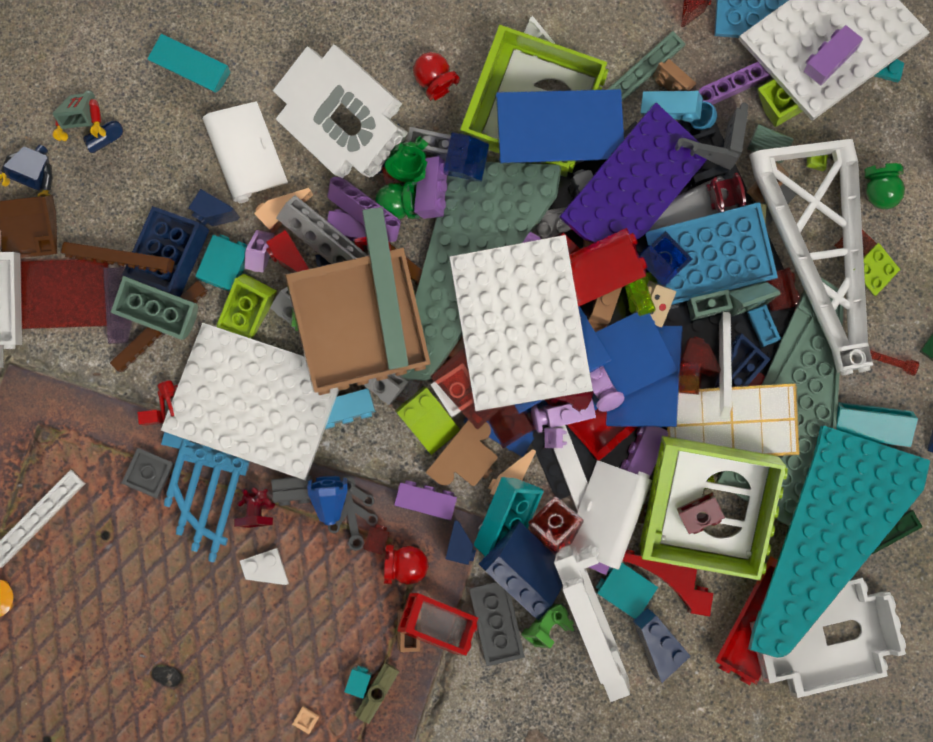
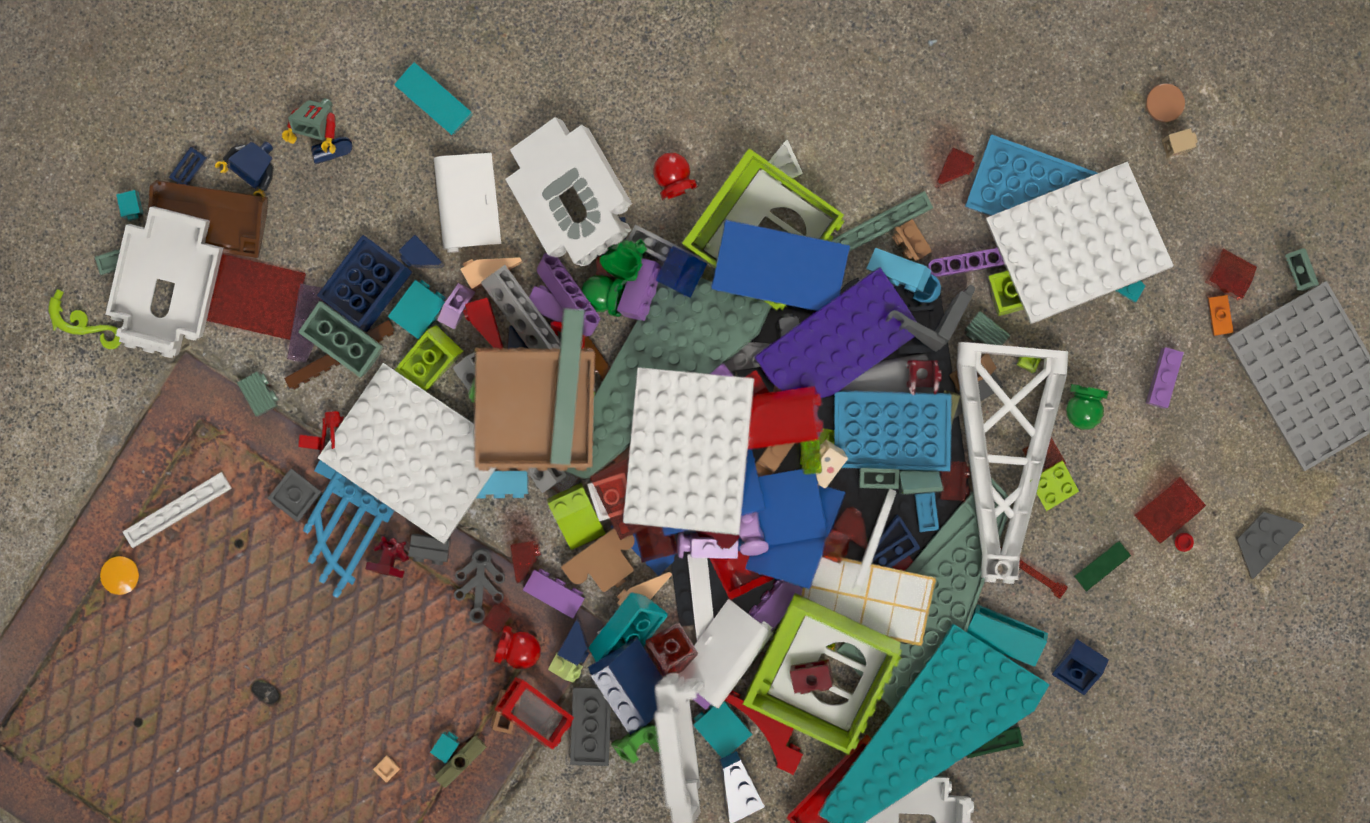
camera: 15 degrees right, 5 degrees up
reddish brown piece [61,242,175,274] -> none
white wing [240,548,289,585] -> none
blue cone [307,476,348,525] -> none
lavender tile [544,428,567,448] -> none
clear blue slope [639,231,693,286] -> none
medium lavender brick [804,25,863,86] -> none
none -> sand green brick [237,372,279,417]
none -> clear red slope [510,541,541,583]
none -> yellowish green bracket [548,653,583,683]

